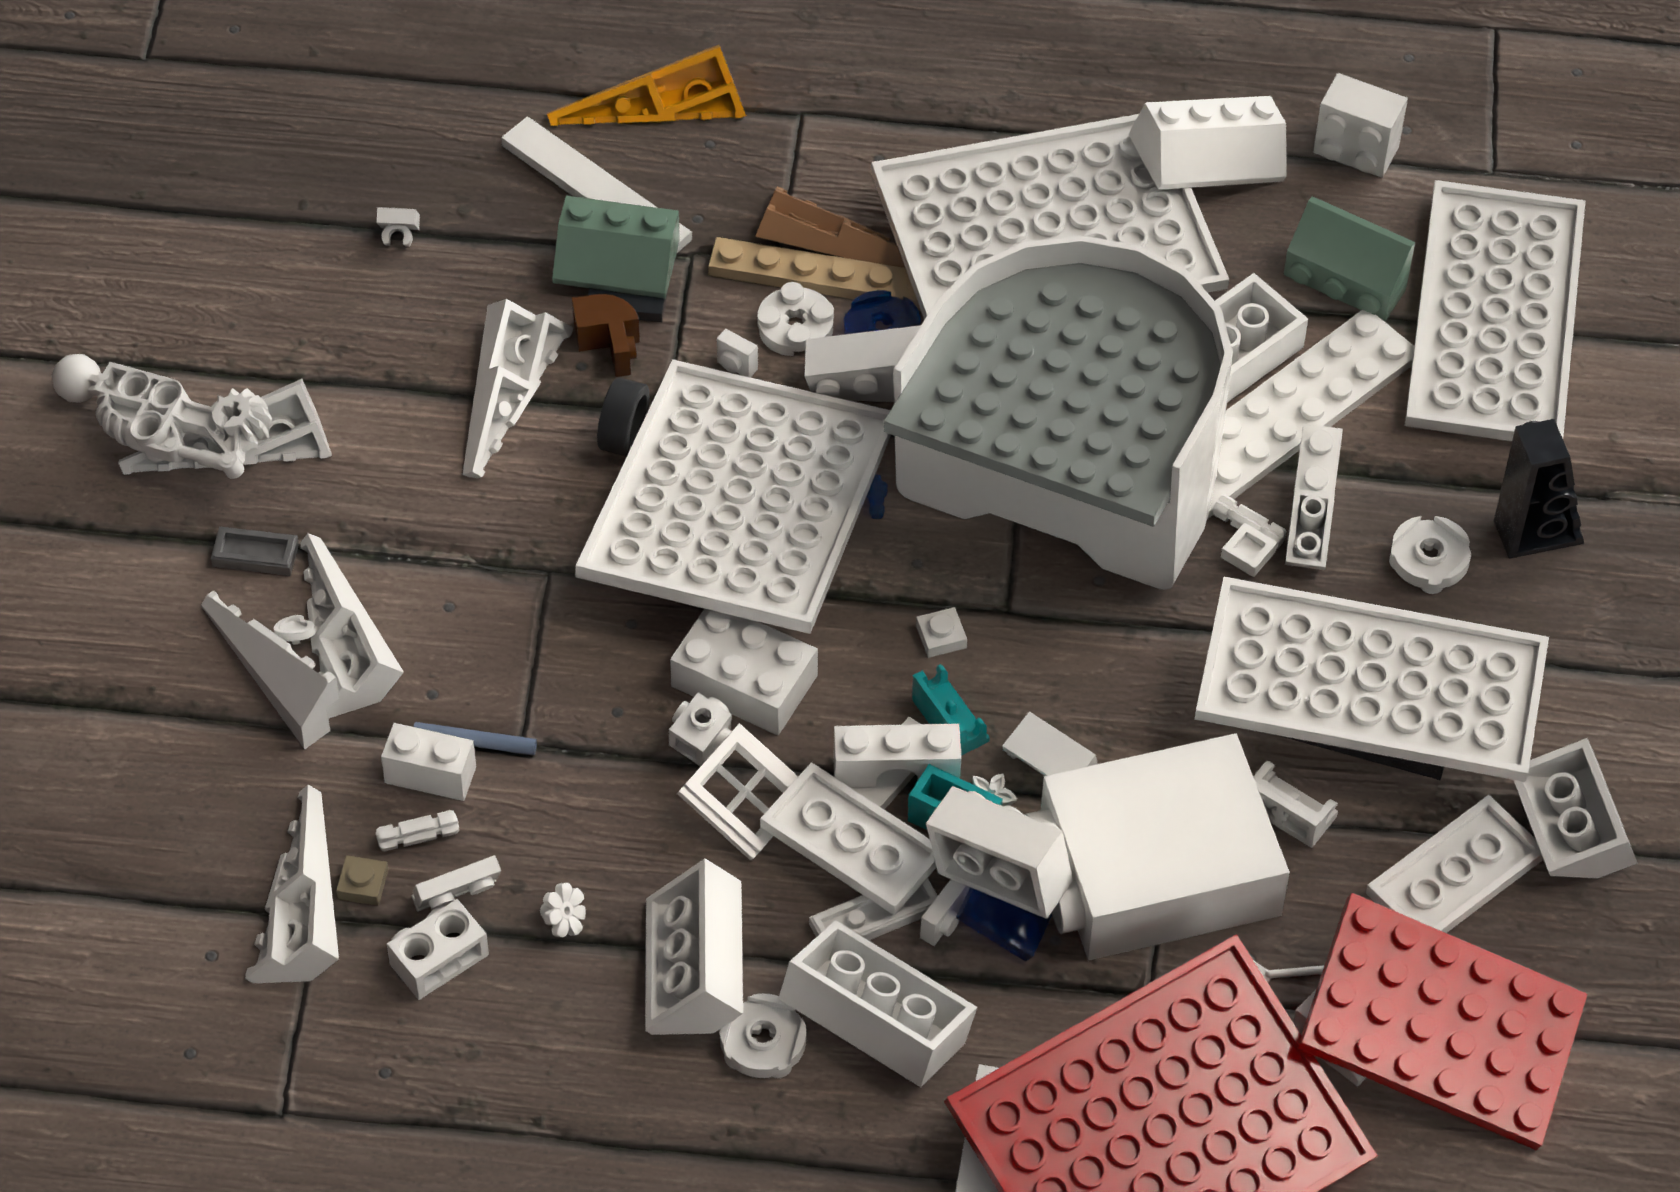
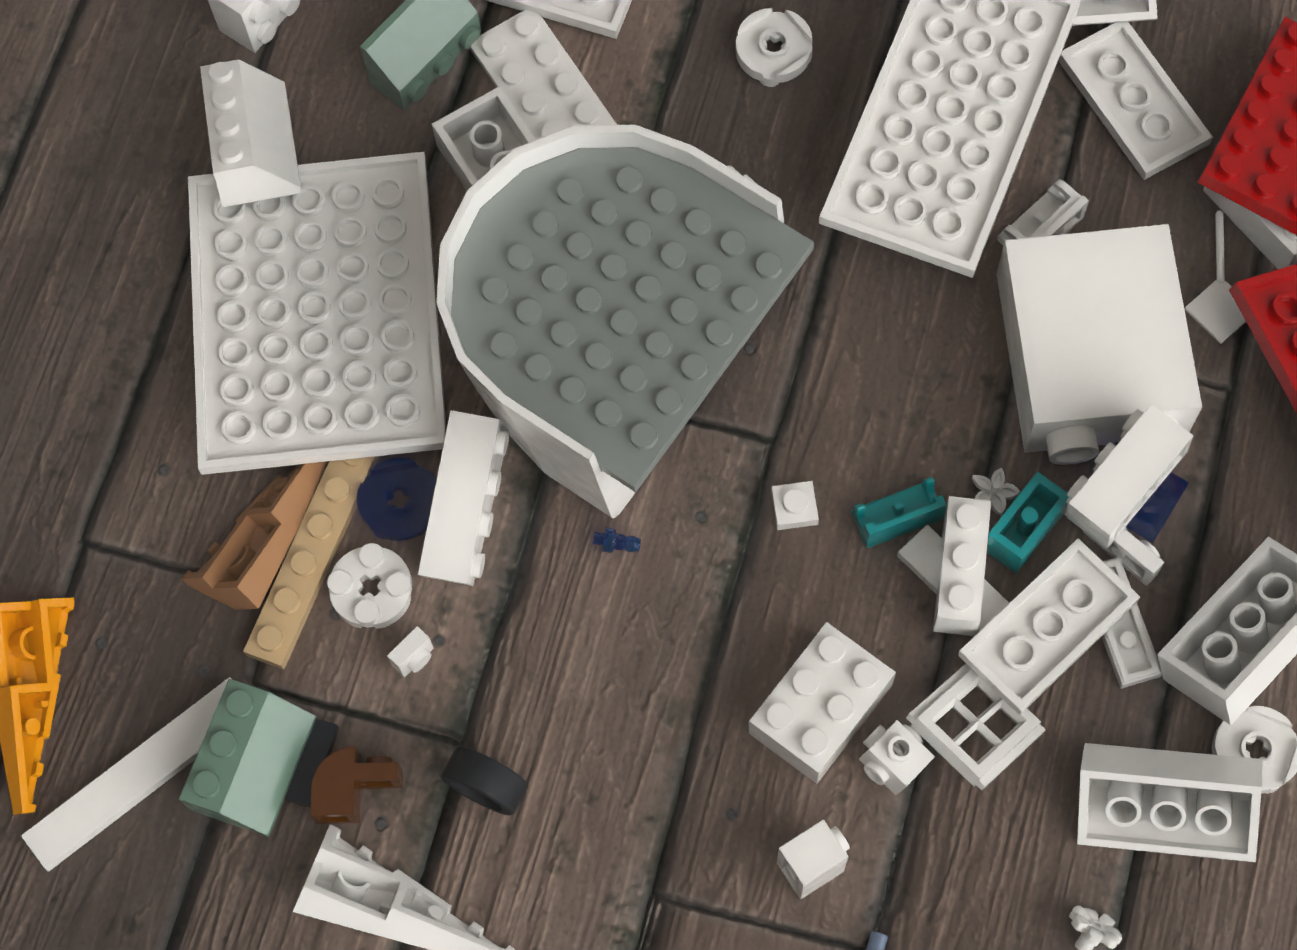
camera: 75 degrees left, 15 degrees up
white plate [575,359,891,634] -> none
white hinge [1002,711,1097,776] -> none
white slope [1285,424,1343,570] -> none
none -> white brick [777,819,850,900]

